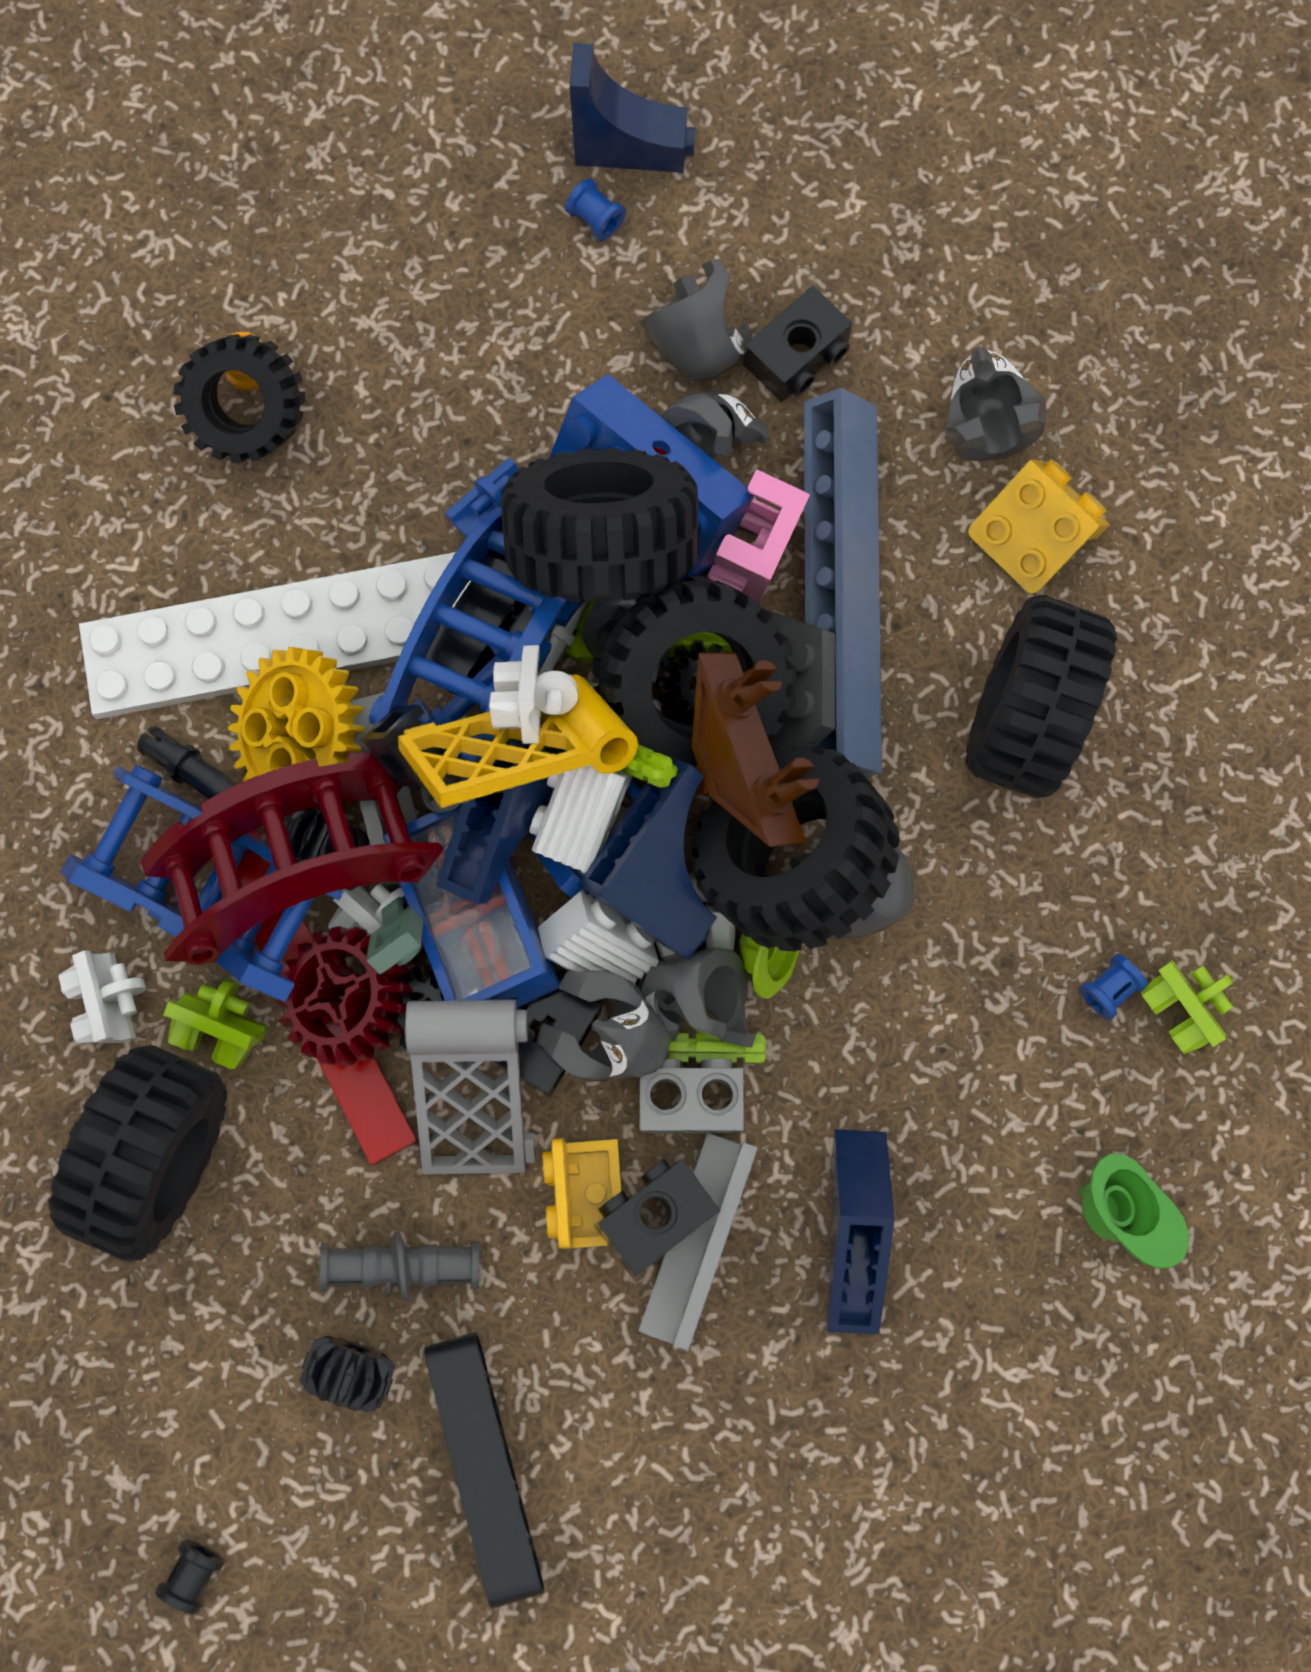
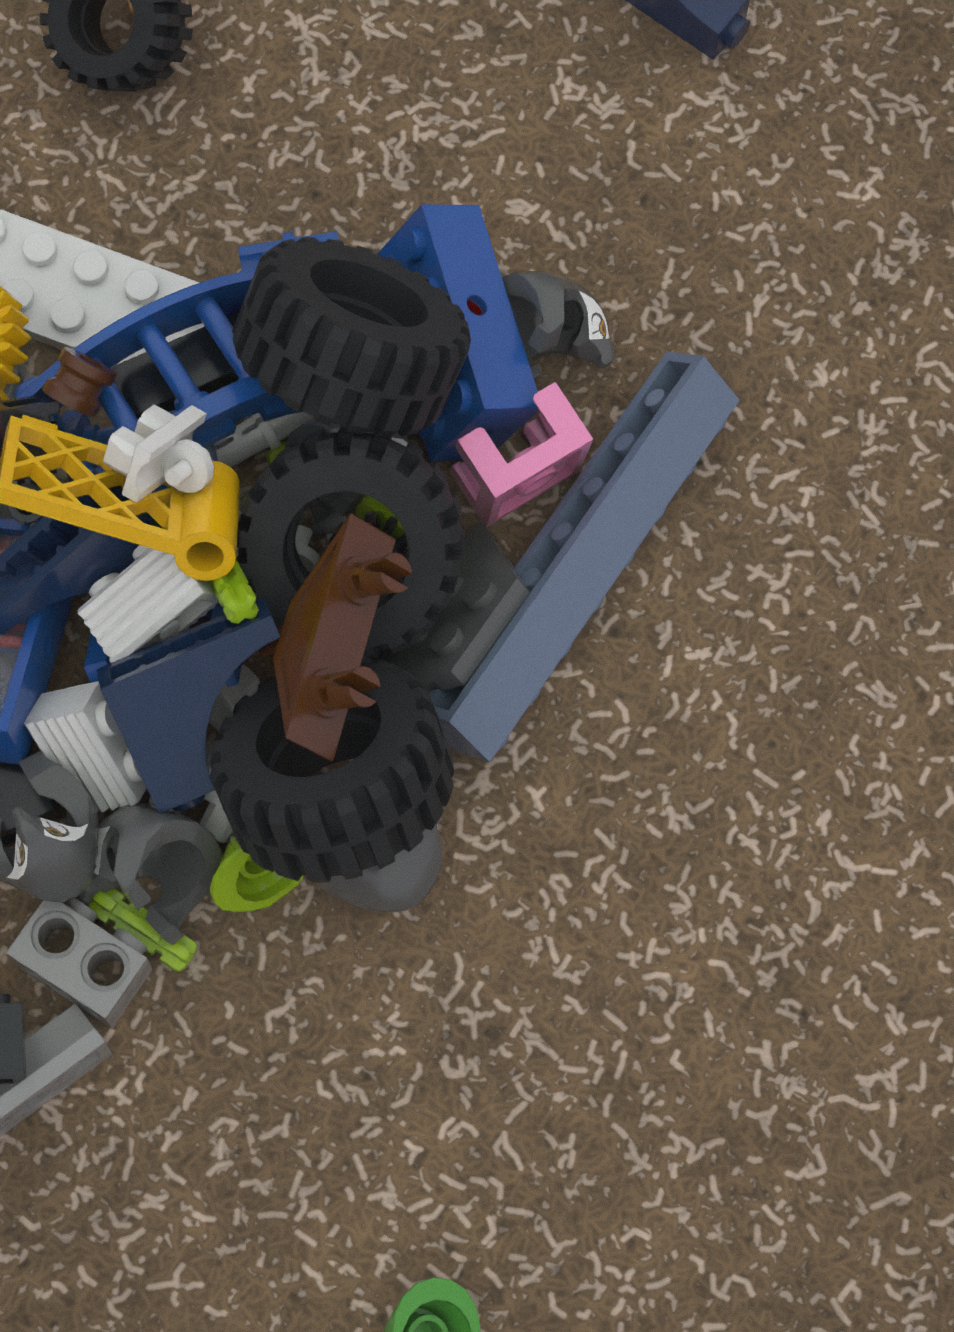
camera: 30 degrees right, 5 degrees down
blue bush [565,178,626,241] -> none
dark grey piece [640,259,752,382] -> none
black brick [743,286,852,403] -> none
dark blue arch [827,1129,895,1334] -> none
dark grey piece [946,347,1046,461] -> none
black tyre [965,595,1117,799] -> none
yellow bracket [968,459,1110,593] -> none
blue bush [1079,954,1147,1021] -> none
lime hips [1141,960,1234,1054] -> none
none -> reddish brown wheel [42,347,117,417]

